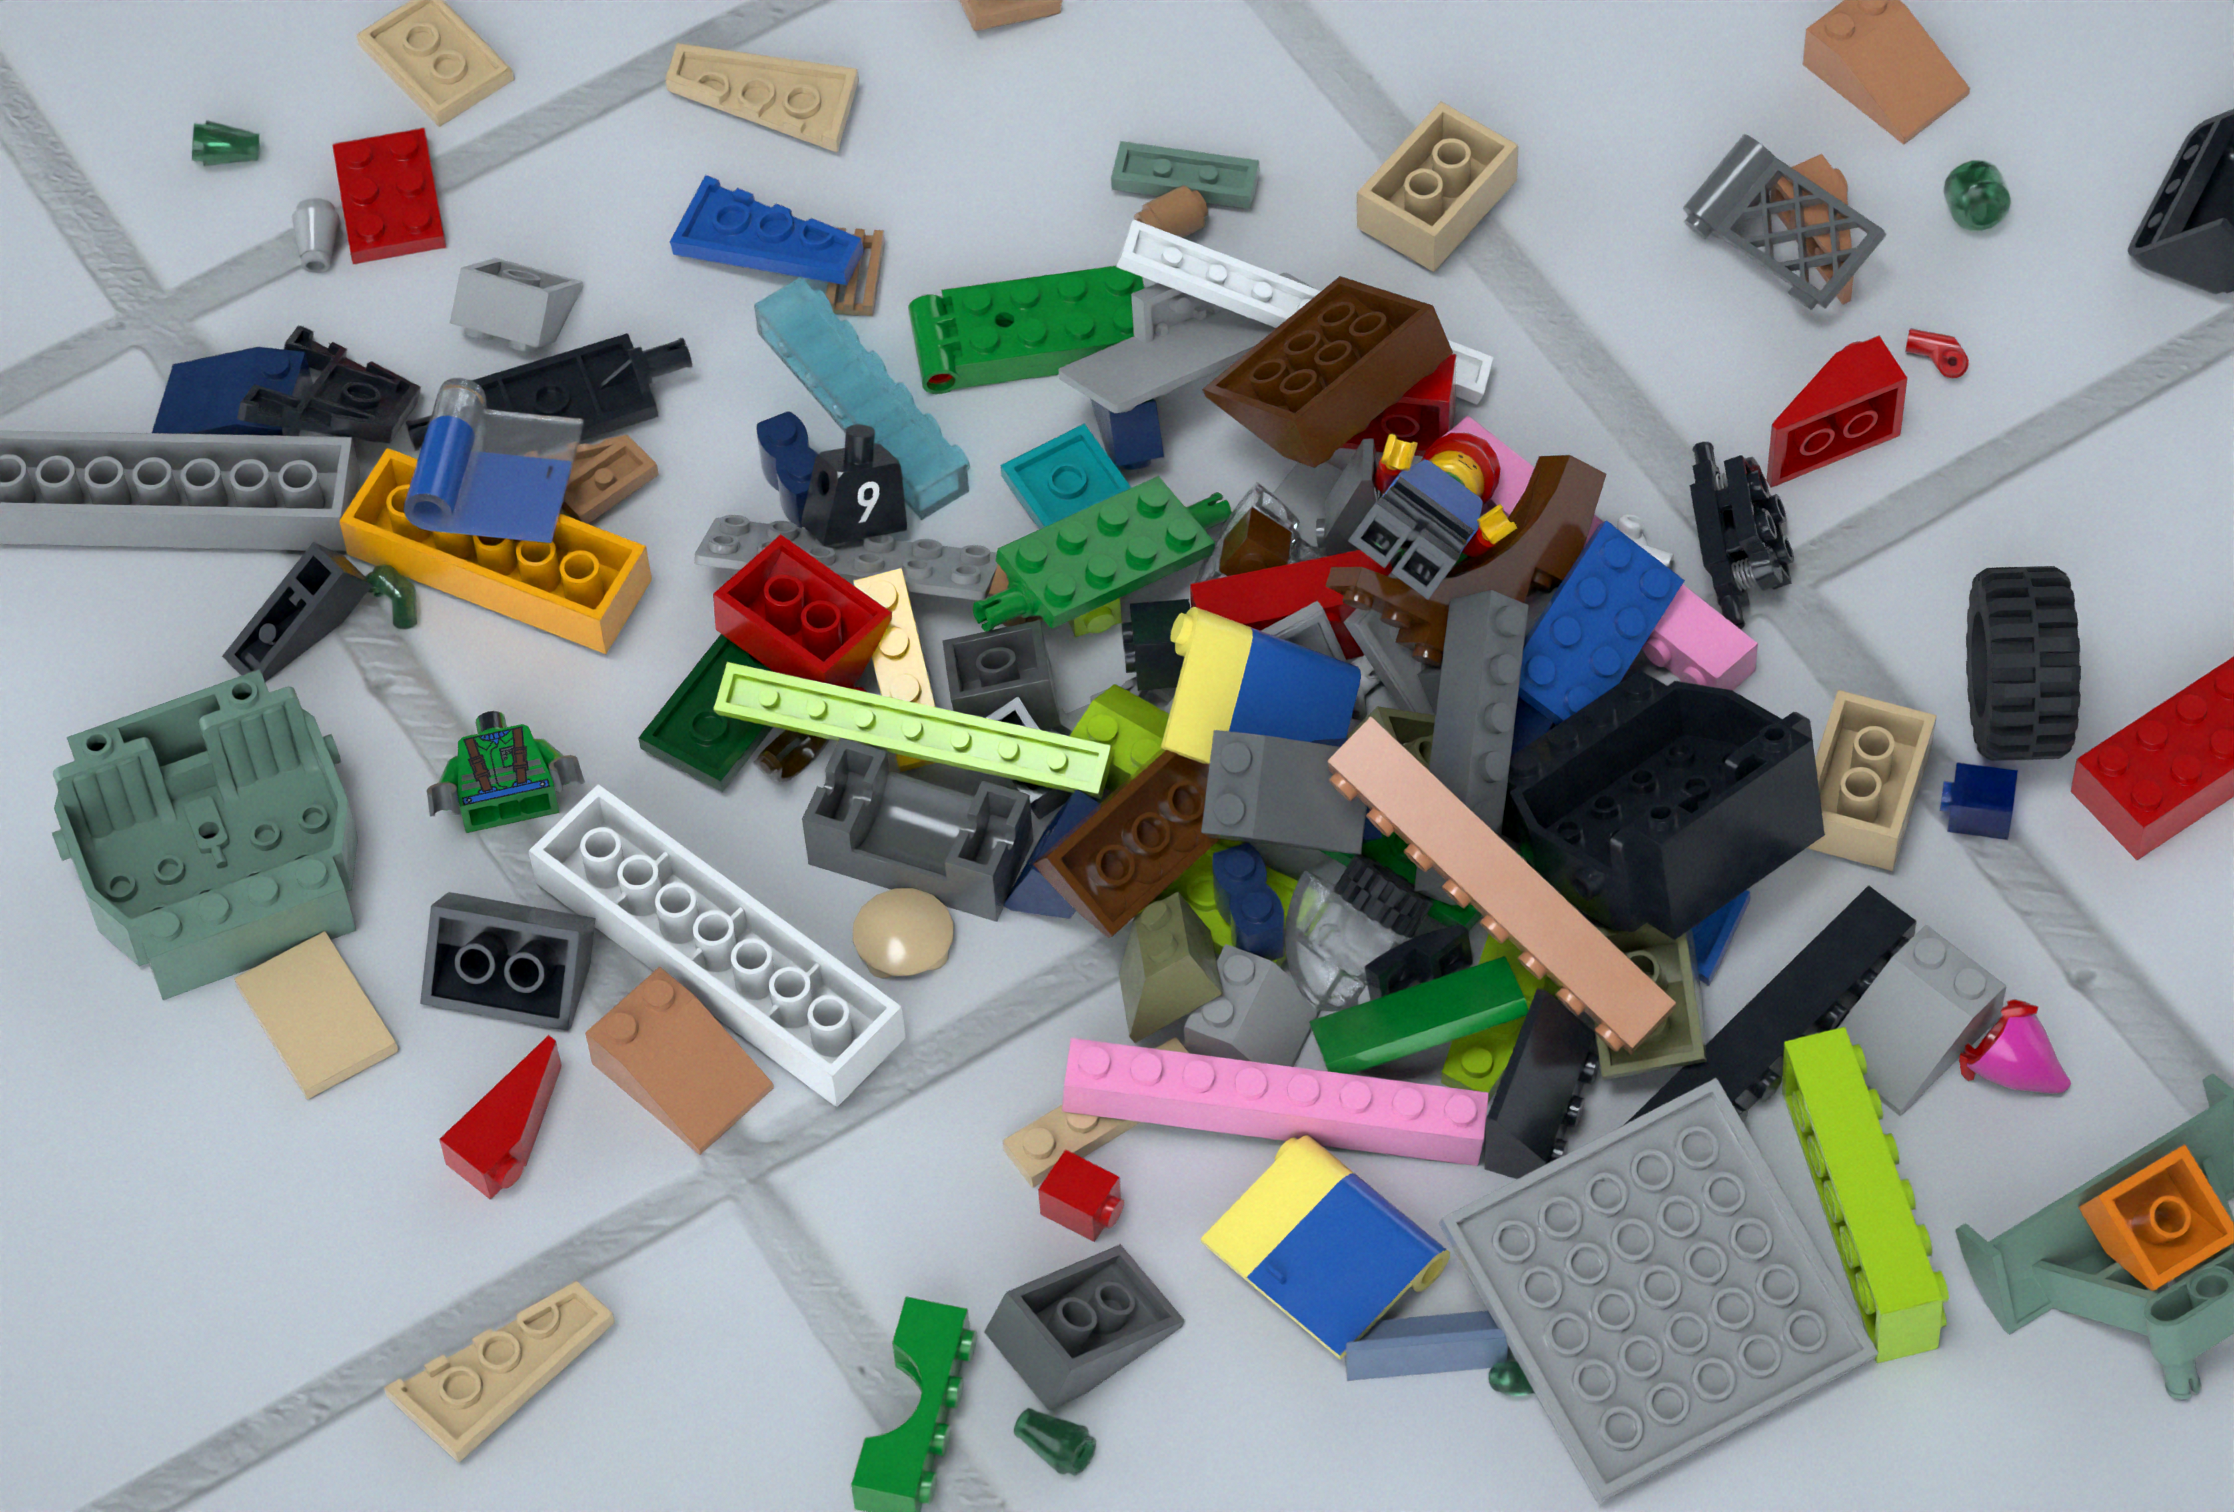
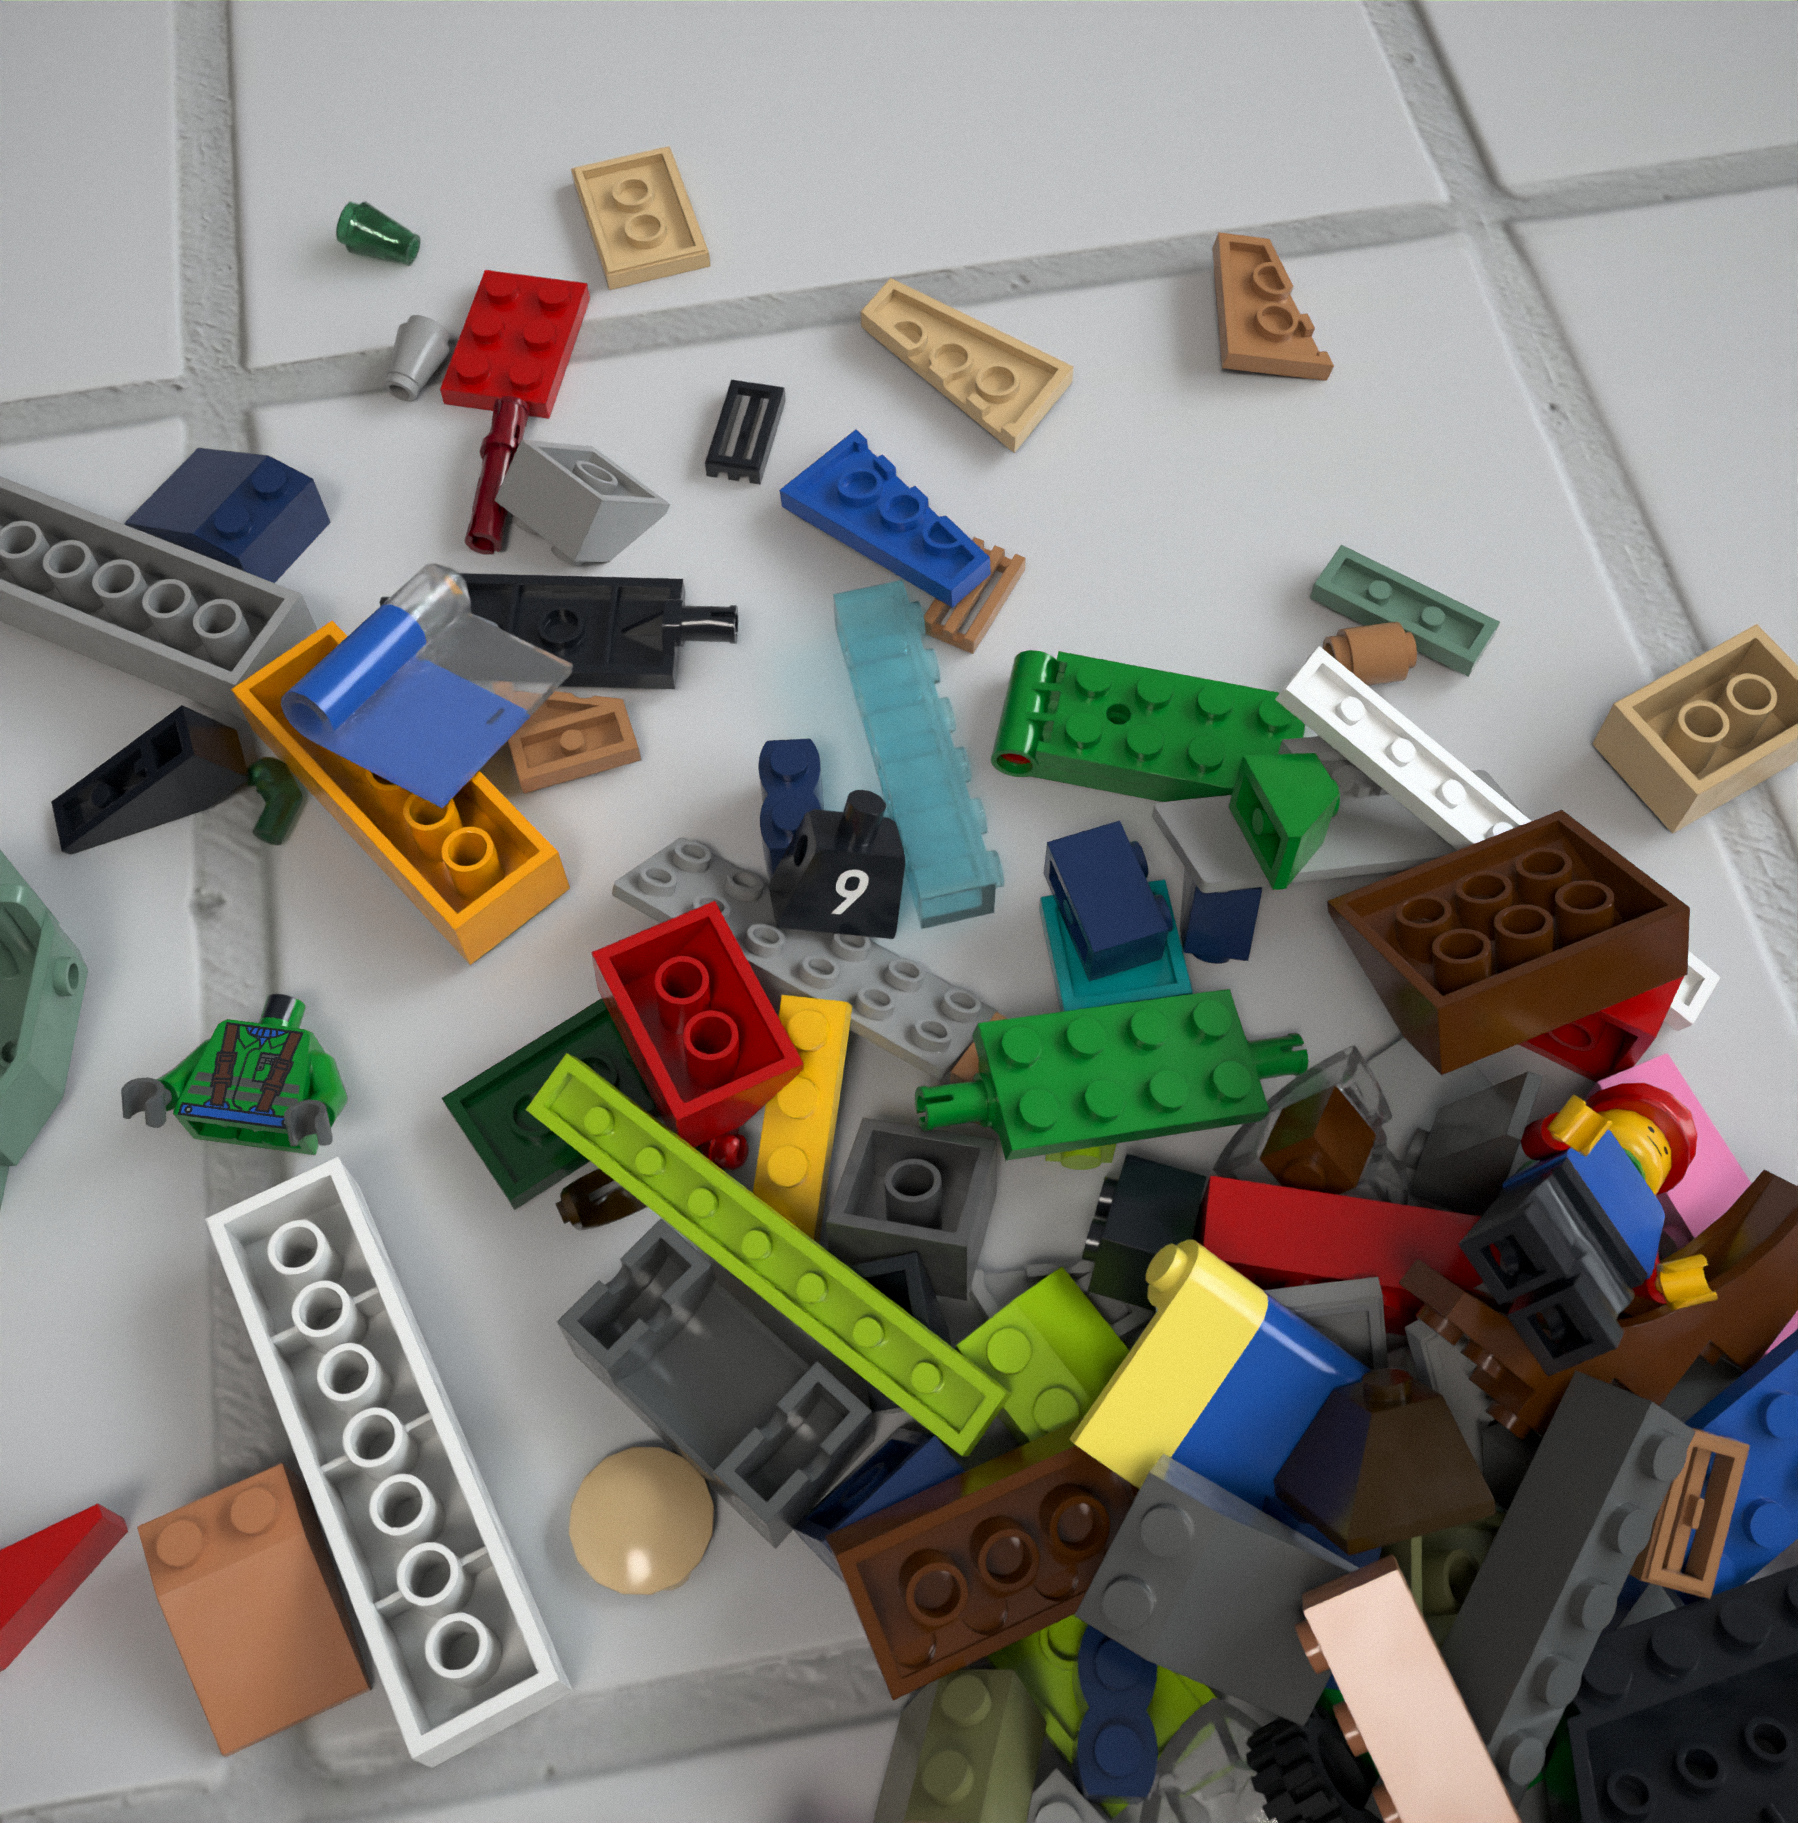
camera: 20 degrees right, 5 degrees up
black wing [237,325,421,443] -> none
black slope [420,892,596,1031] -> none
none -> dark red pin [464,396,530,555]
none -> black tile [705,379,786,485]
none -> dark blue brick [1044,820,1173,982]
none -> green slope [1229,753,1340,890]
none -> dark brown slope [1273,1368,1496,1556]
none -> medium nougat tile [1629,1427,1750,1599]

